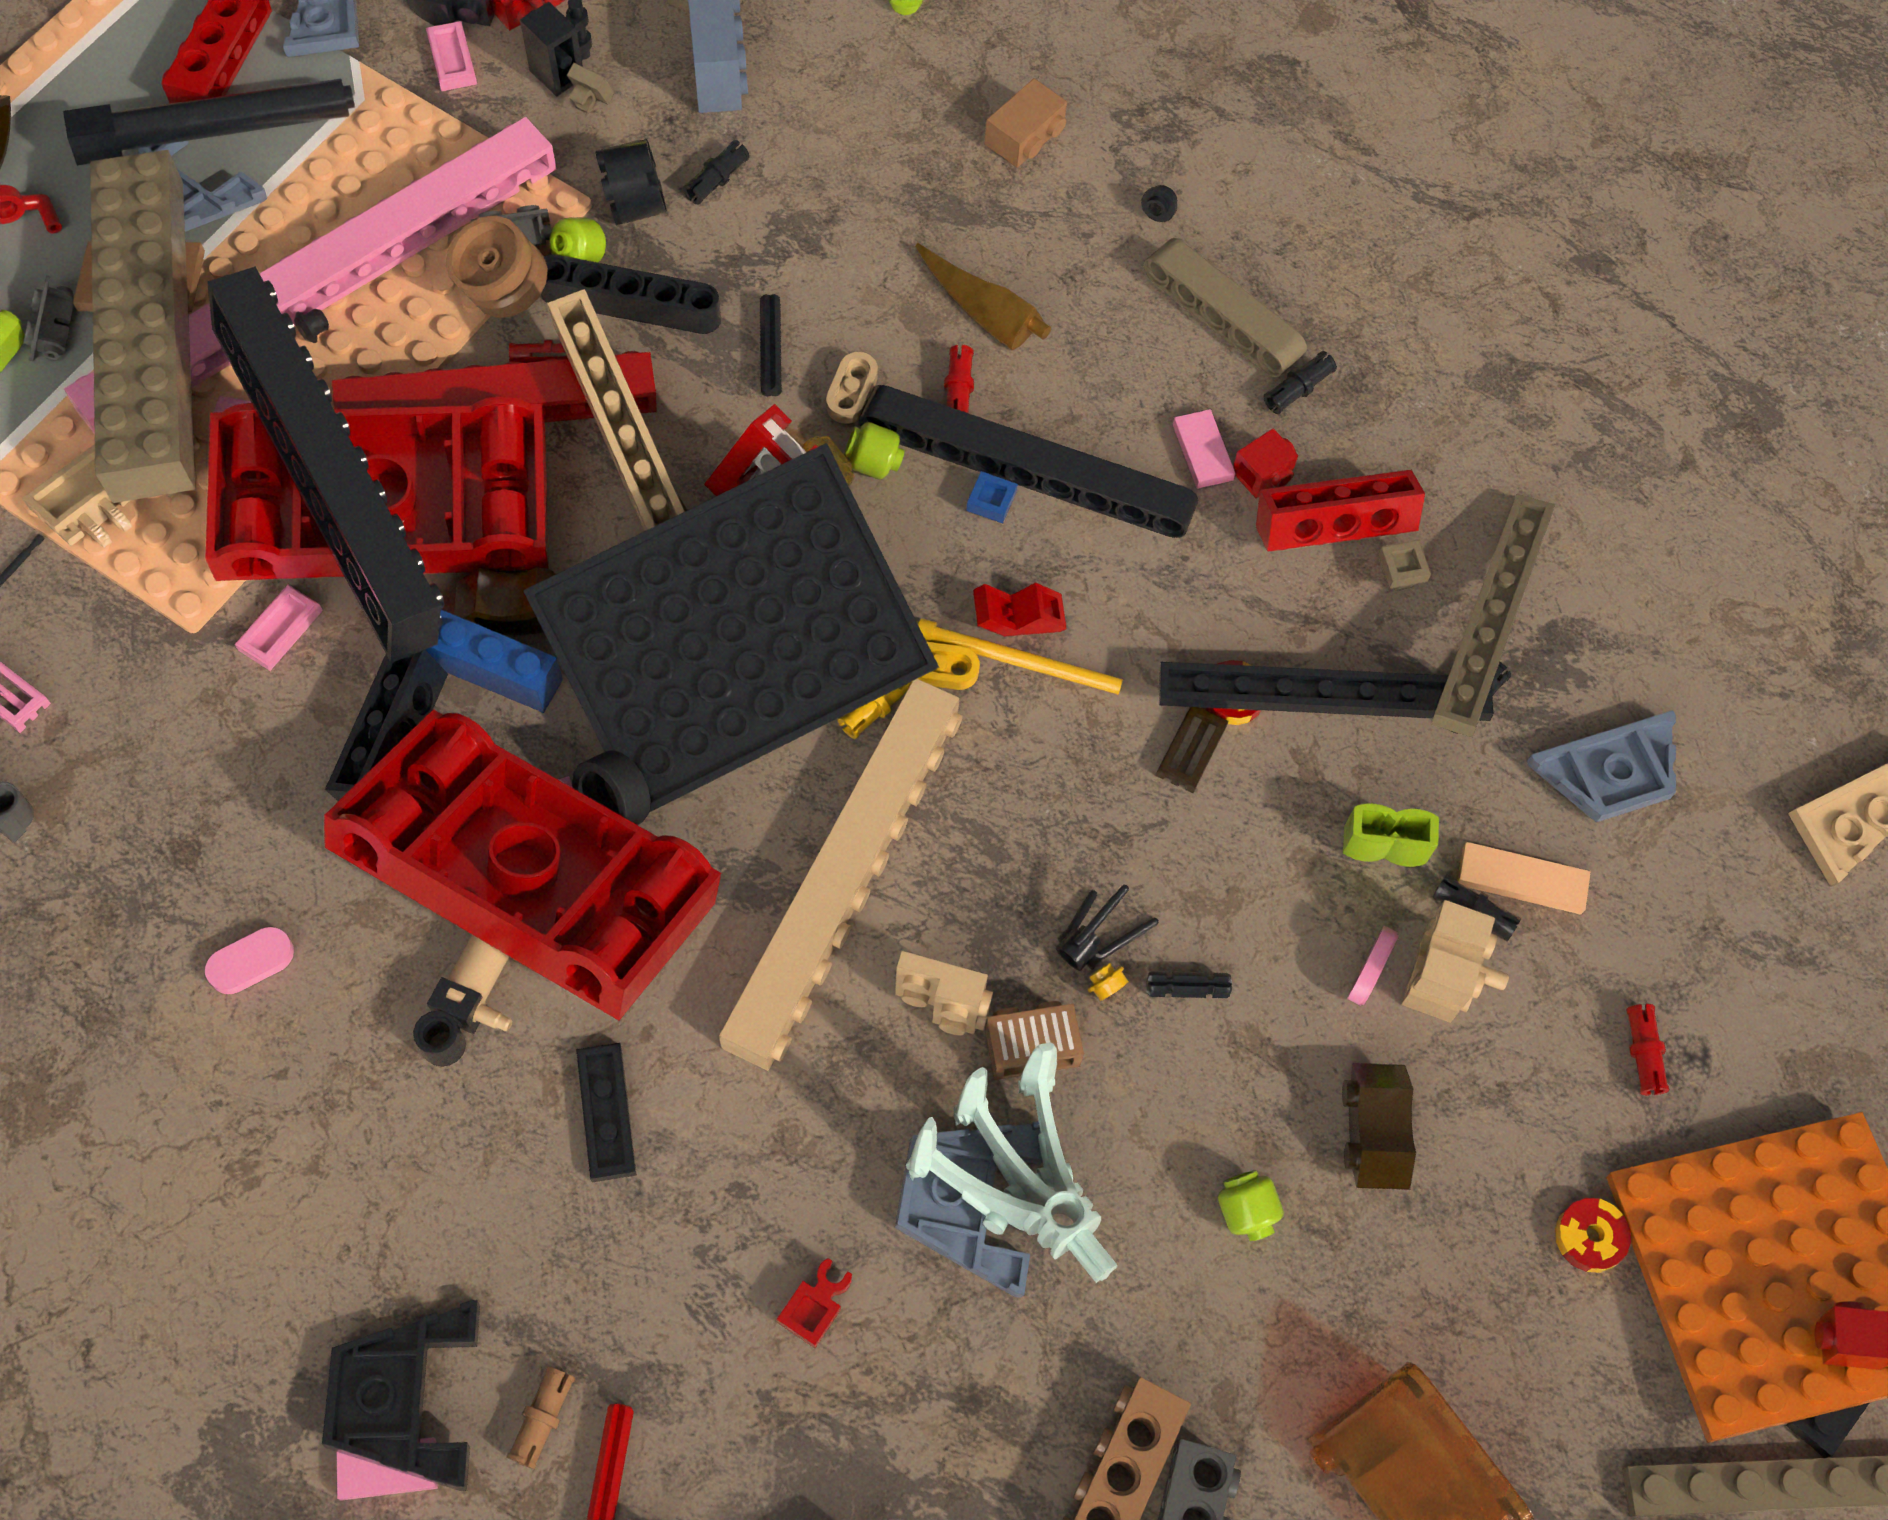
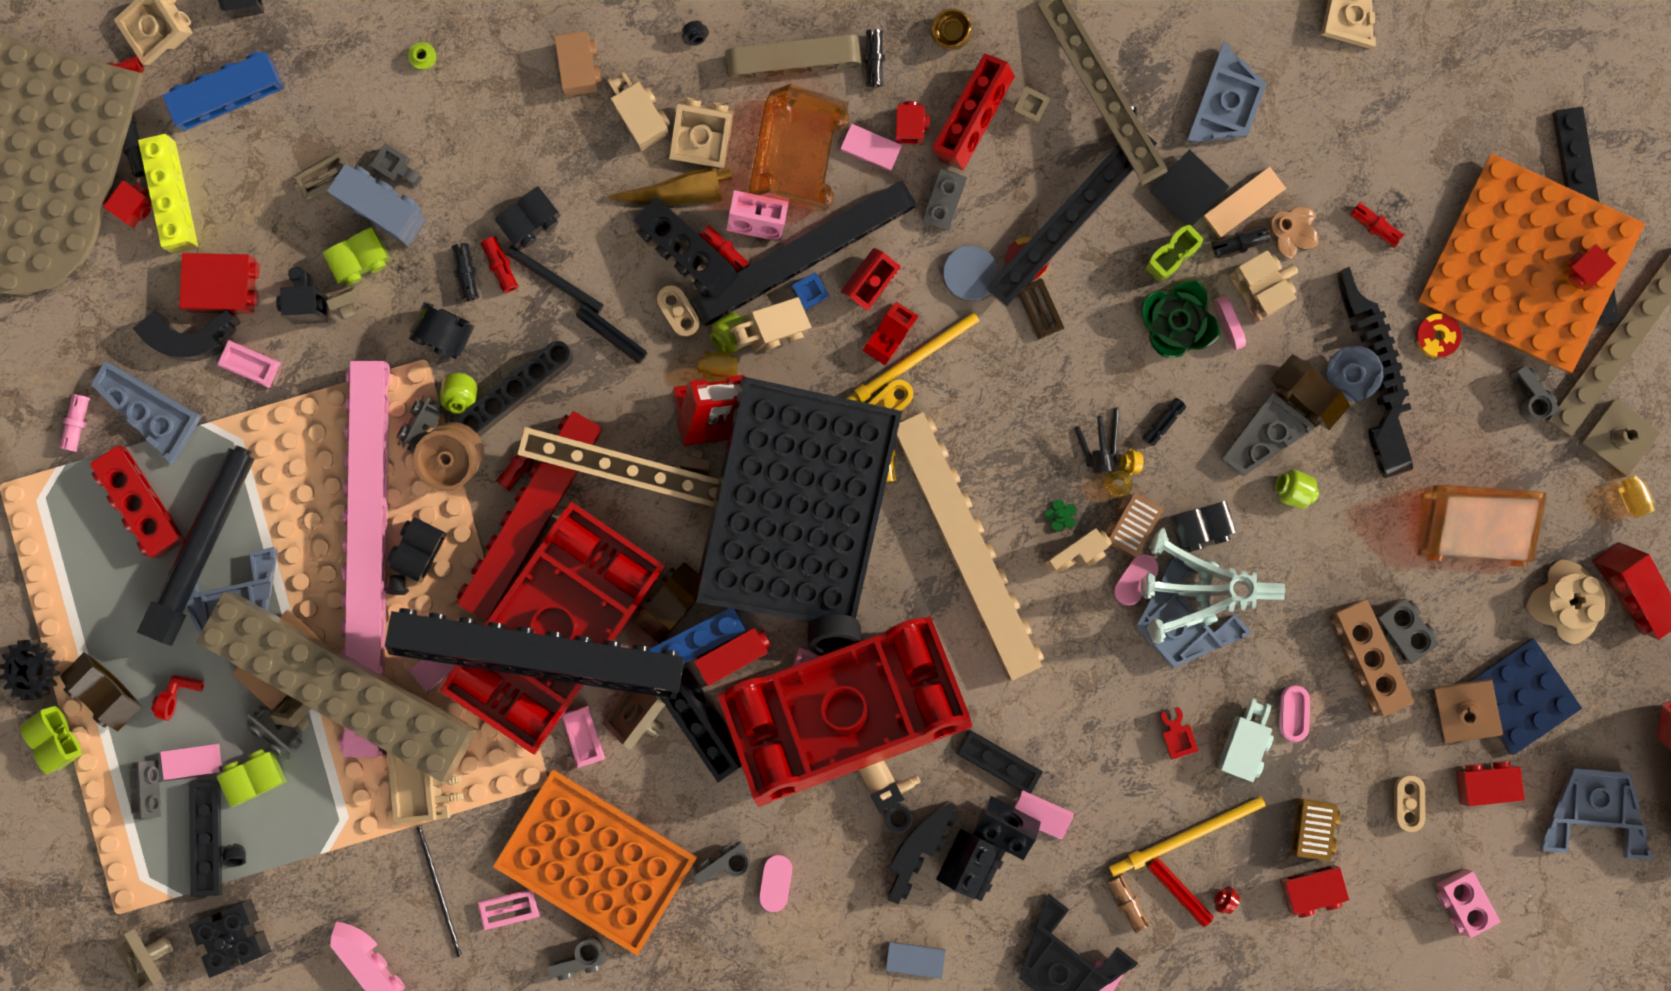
camera: 50 degrees left, 20 degrees up
none -> dark tan tile [270,697,312,731]
none -> lime brick [323,228,391,286]
none -> dark grey plate [370,143,423,187]
none -> black brick [387,517,447,583]
none -> red pin [480,236,519,294]
none -> orange plate [493,769,697,956]
none -> black brick [494,186,561,249]
none -> black bar [506,245,604,314]
none -> dark tan tile [602,692,665,750]
none -> tan brick [607,70,670,152]
none -> black brick [633,197,738,298]
none -> tan plate [669,98,734,168]
none -> dark grey plate [693,841,750,885]
none -> red brick [694,628,771,686]
none -> bright pink brick [726,190,789,242]
none -> tan brick [730,297,812,352]
none -> clear orange windscreen [748,84,849,211]
none -> red brick [840,248,901,310]
none -> sand blue tile [885,941,946,979]
none -> black slope [887,801,958,904]
none -> dark grey plate [922,168,967,230]
none -> pearl gold hair [931,8,973,51]
none -> black brick [936,828,1006,901]
none -> sand blue tile [943,246,998,301]
none -> black brick [973,796,1041,861]
none -> bright pink tile [1014,790,1074,840]
none -> green plant [1045,500,1077,532]
none -> clear yellow plate [1105,470,1133,497]
none -> yellow bar [1109,796,1266,877]
none -> bright pink tile [1114,555,1158,605]
none -> dark green brick [1141,280,1220,358]
none -> black slope [1150,149,1230,226]
none -> black brick [1170,500,1237,553]
none -> light aqua brick [1216,698,1273,782]
none -> dark grey wing [1221,393,1317,476]
none -> medium nougat plate [1269,206,1319,260]
none -> bright pink tile [1279,685,1310,742]
none -> sand blue tile [1326,346,1383,401]
none -> black piece [1337,266,1413,479]
none -> dark grey plate [1509,365,1561,422]

